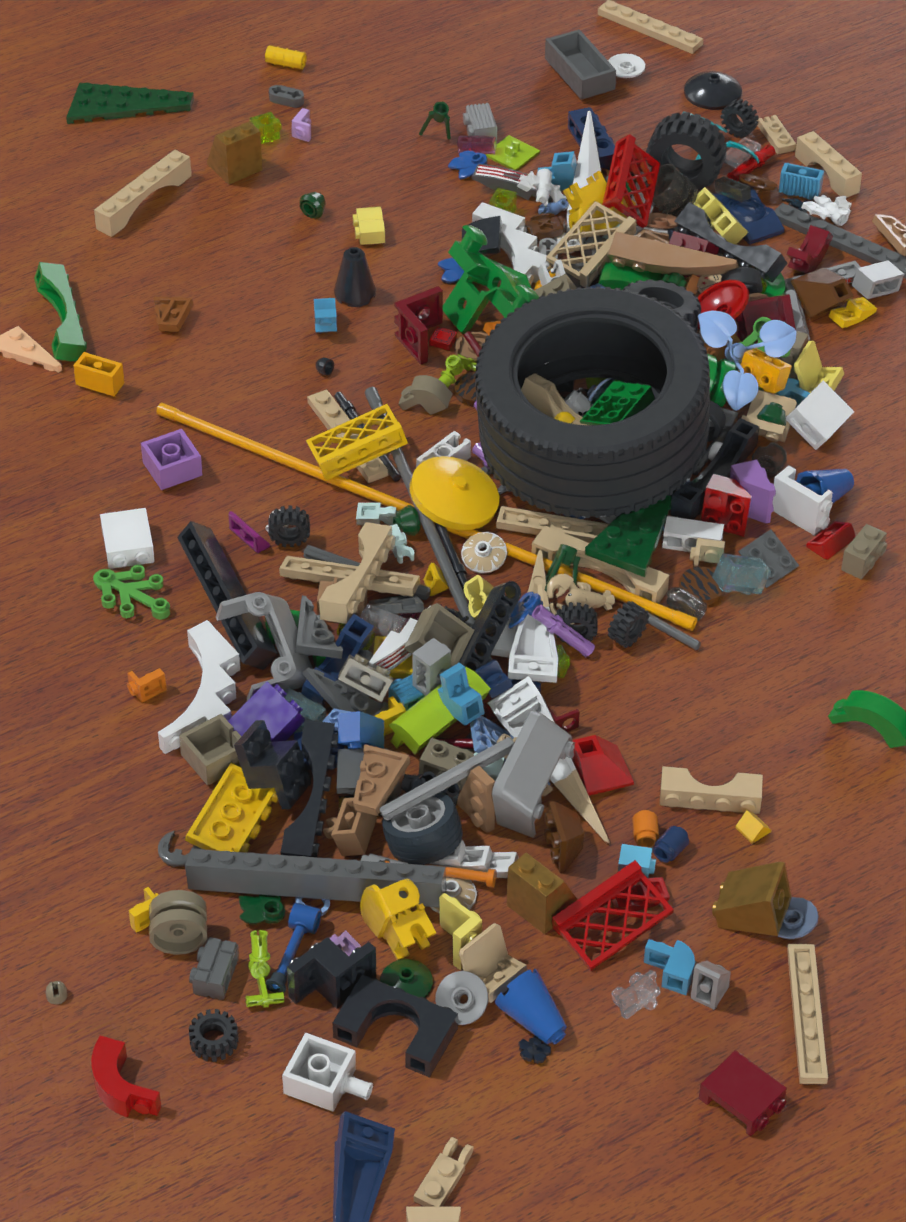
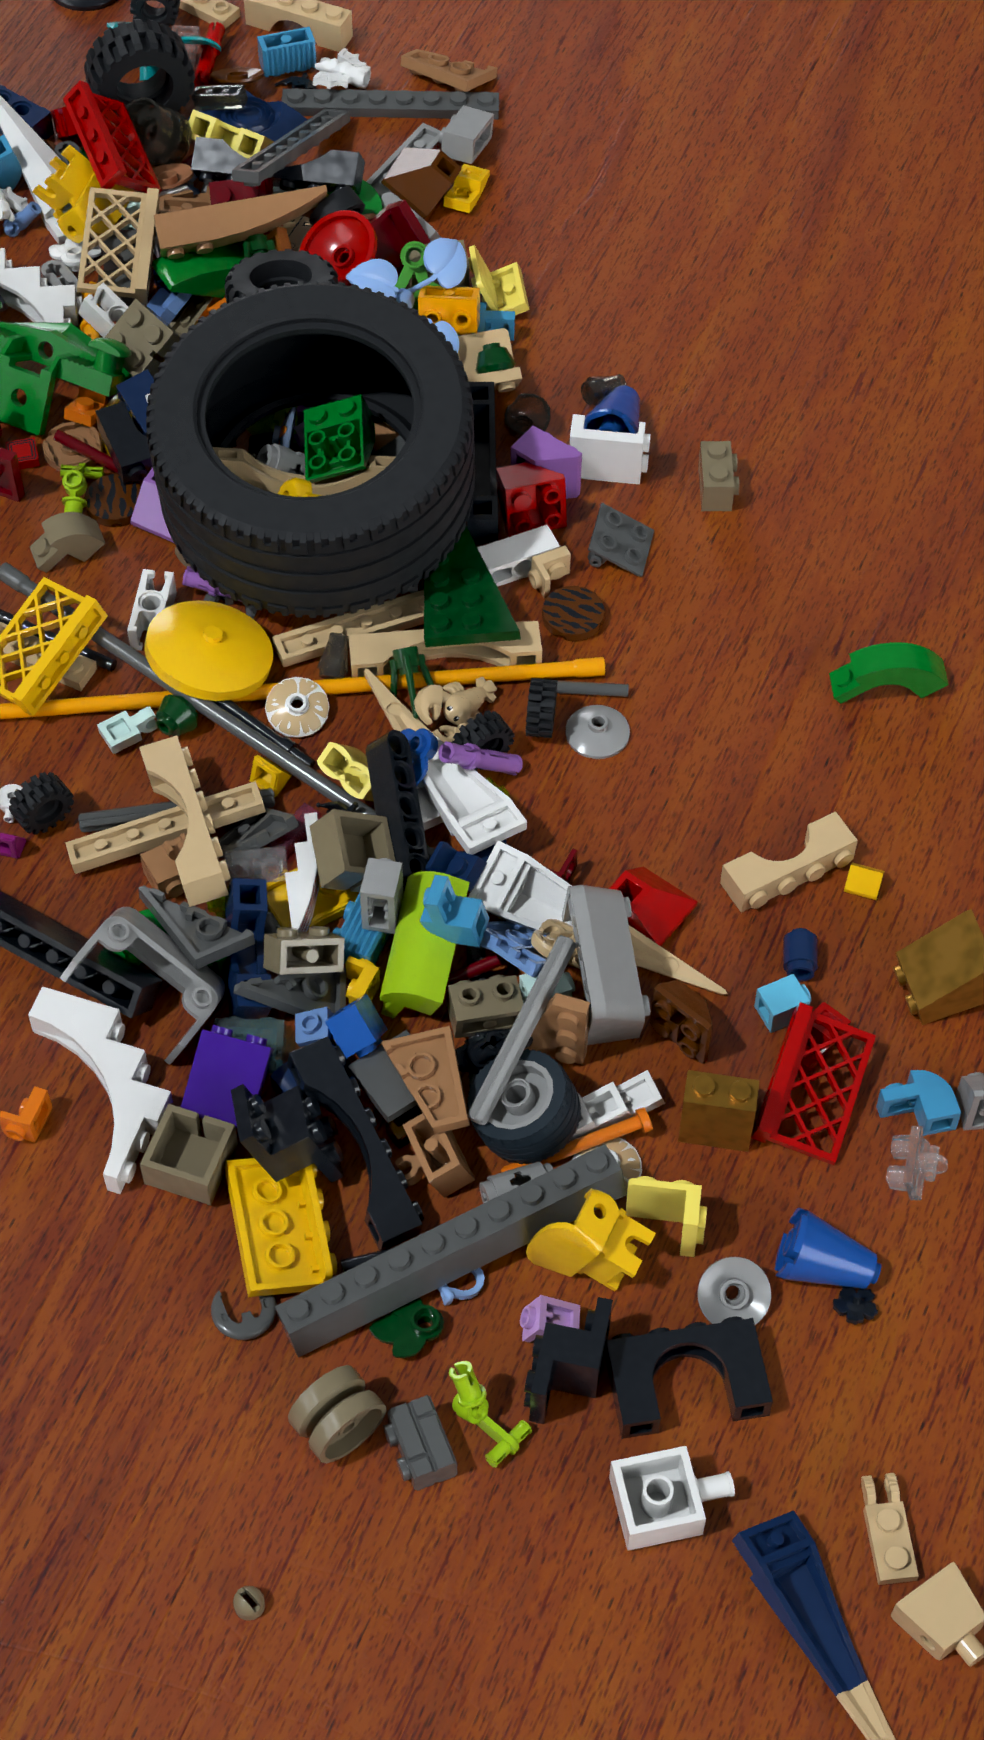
camera: 35 degrees left, 10 degrees up
red arch [91,1035,161,1118] -> none
yellow bracket [129,887,159,933] -> none
black tyre [189,1009,238,1062] -> none
blue piece [265,903,322,993] -> none
dark green dish [380,959,433,998] -> none
light aqua plate [390,524,414,564] -> none
tan bracket [459,923,528,1003] -> none
reddish brown tile [525,213,566,240] -> none
orange brick [632,810,659,848] -> none
clear smoke piece [666,587,707,622] -> none
clear light blue brick [712,554,771,595] -> none
dark red arch [786,225,833,274] -> none
white panel [786,380,854,450] -> none
red slope [806,521,856,560] -> none
none -> dark grey plate [232,109,350,187]
none -> clear smoke cone [317,632,349,679]
none -> light grey dish [566,705,630,759]
none -> clear smoke cone [581,374,626,406]

